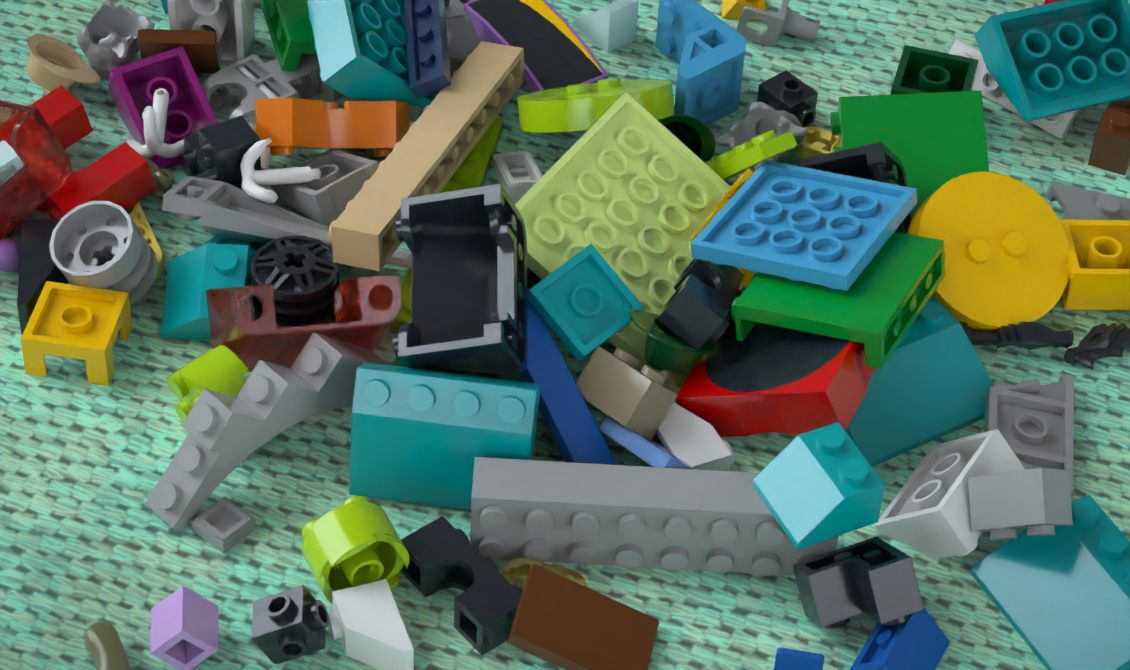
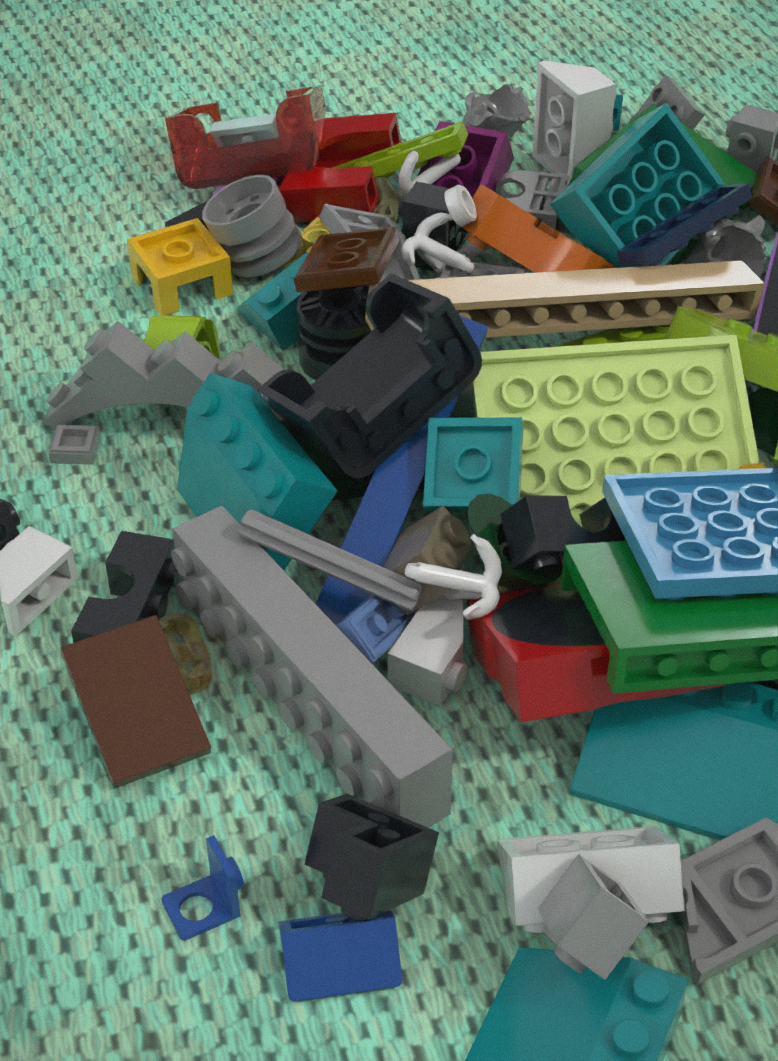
camera: 55 degrees right, 0 degrees up
tan piece [26,34,100,94] -> none
reddish brown tile [137,29,222,74] -> none
clear red windscreen [206,274,402,372] -> none
lime brick [301,495,410,603] -> none
teal slope [752,422,885,550] -> none
none -> light grey axle [238,510,422,610]
none -> reddish brown tile [294,227,399,292]
none -> lime plate [332,121,468,179]
none -> white piece [405,534,502,620]
none -> white tile [444,185,477,227]

